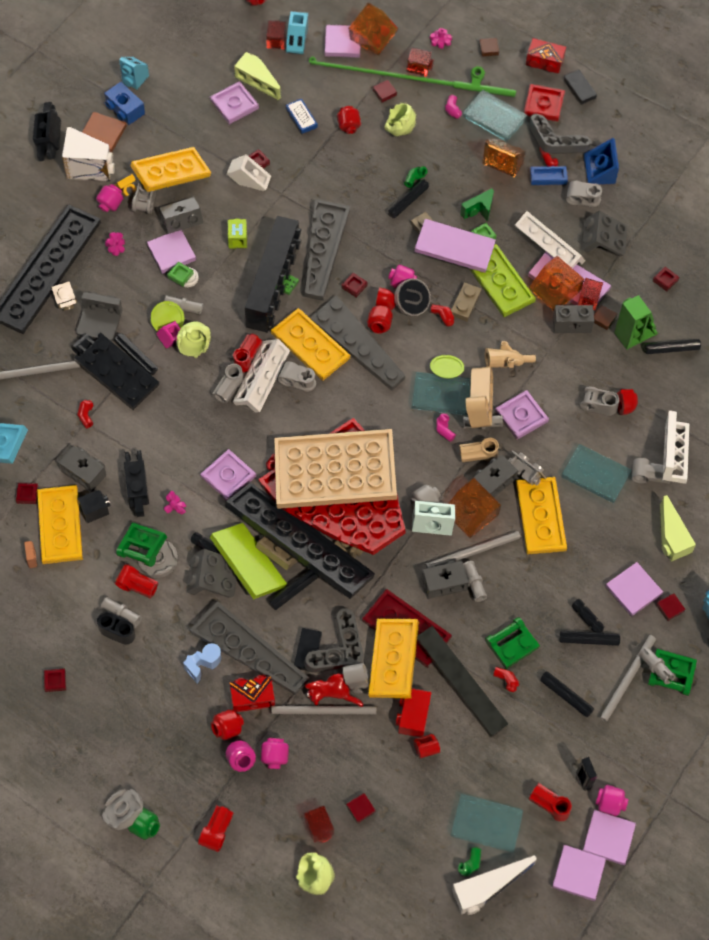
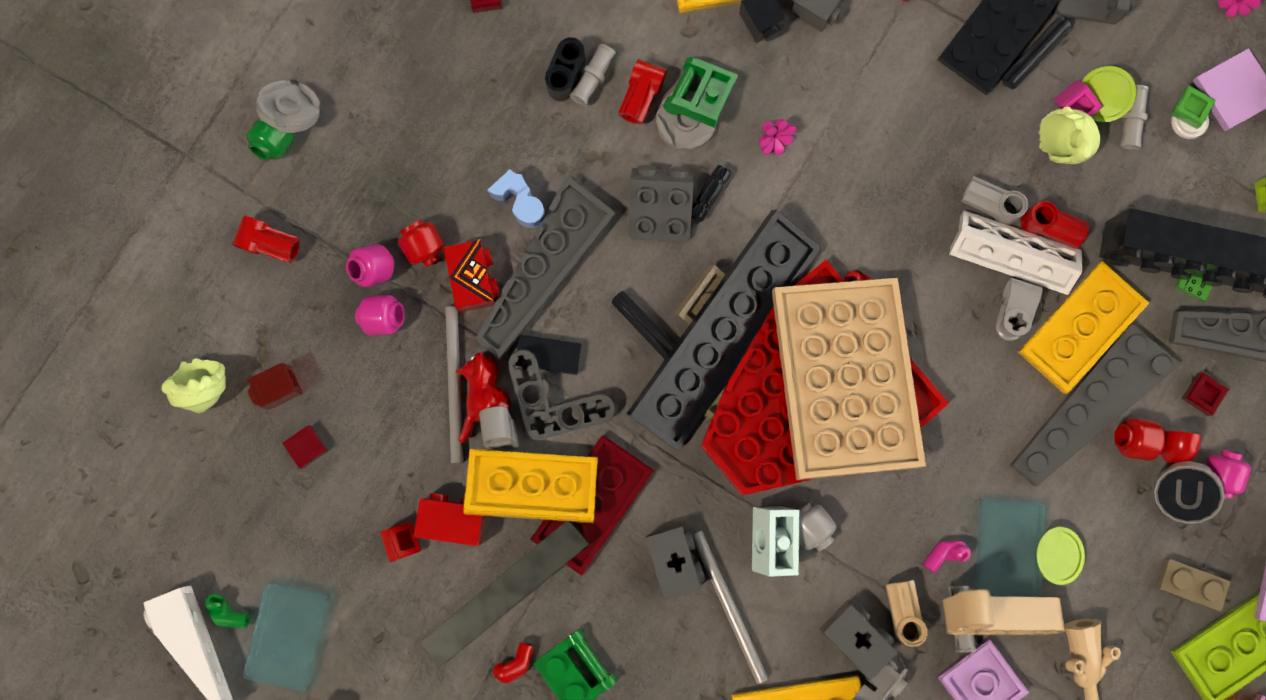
camera: 90 degrees right, 20 degrees up
black hinge [124,450,149,517] -> none
lavender tile [200,449,256,500] -> none
lime tile [210,523,287,600] -> none
red arm [431,304,455,326] -> none
clear orange slope [448,478,501,538] -> none
light grey pin [463,561,487,602] -> none

